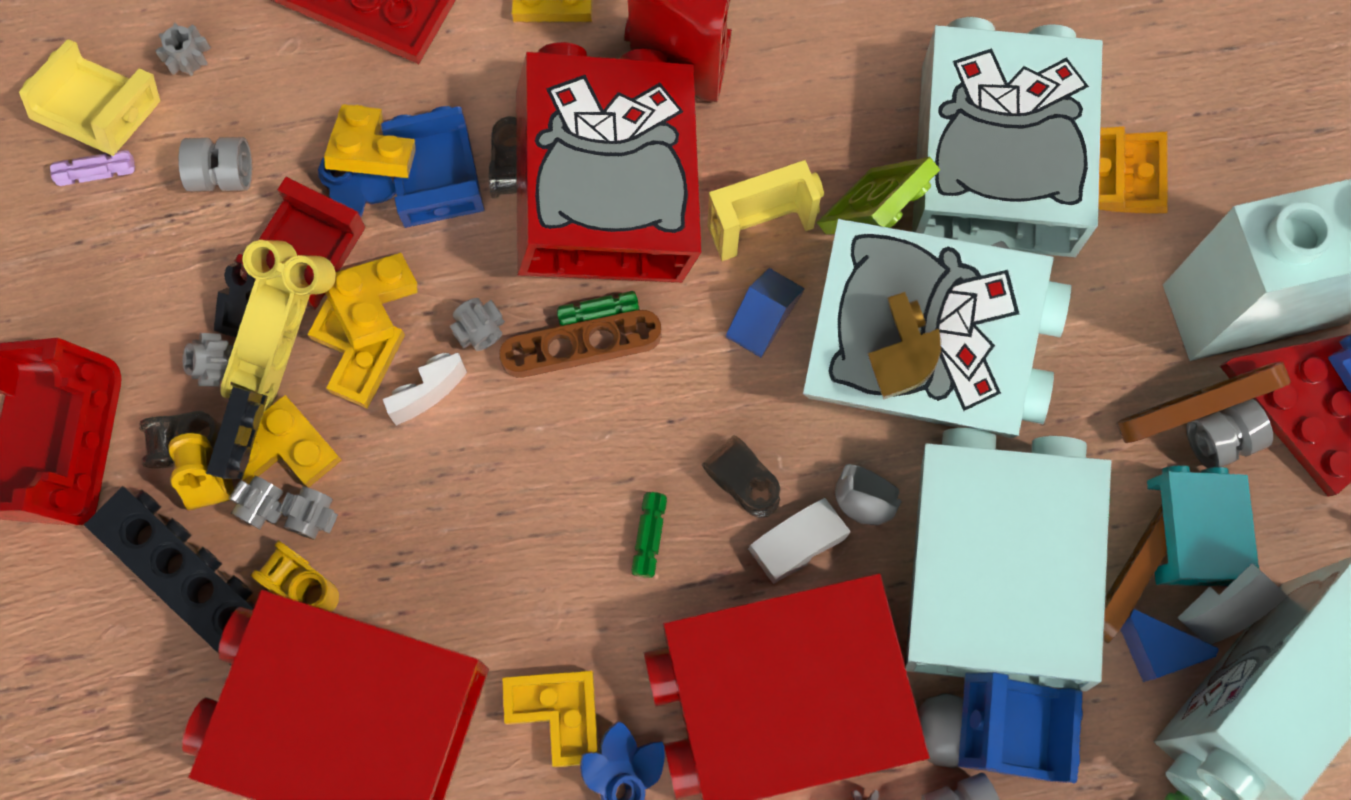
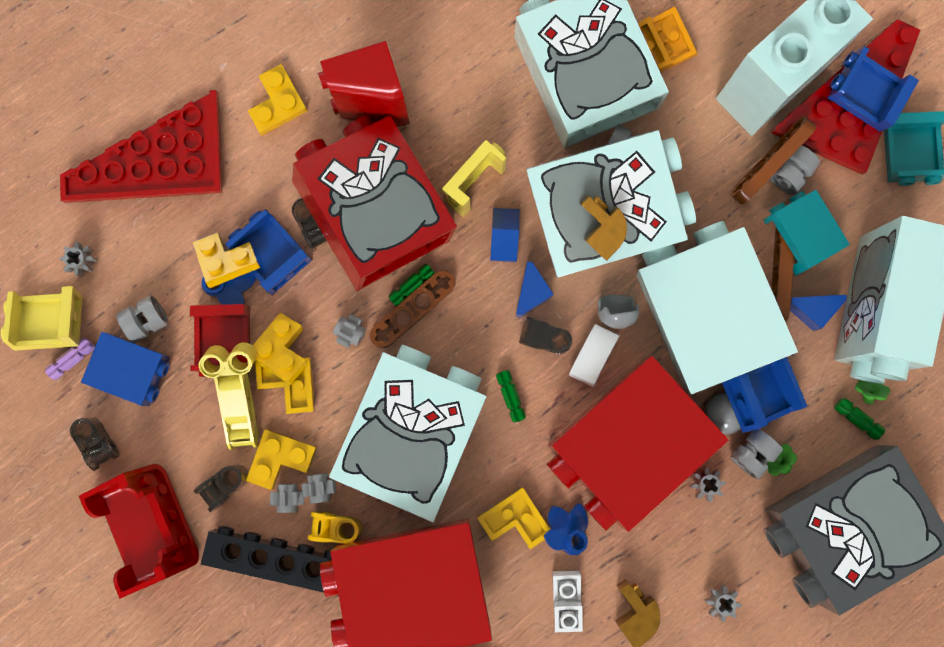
camera: 25 degrees left, 10 degrees up
yellow piece [168,433,234,511] -> none
light grey gear [183,333,233,387] -> none
black plate [206,387,268,479] -> none
black plate [214,262,256,338] -> none
white slope [383,353,467,425] -> none
lime plate [816,157,940,235] -> none
white slope [1178,563,1288,644] -> none
none -> clear smoke piece [70,418,120,471]
none -> blue panel [81,332,170,406]
none -> brick [329,345,487,522]
none -> blue slope [515,261,554,318]

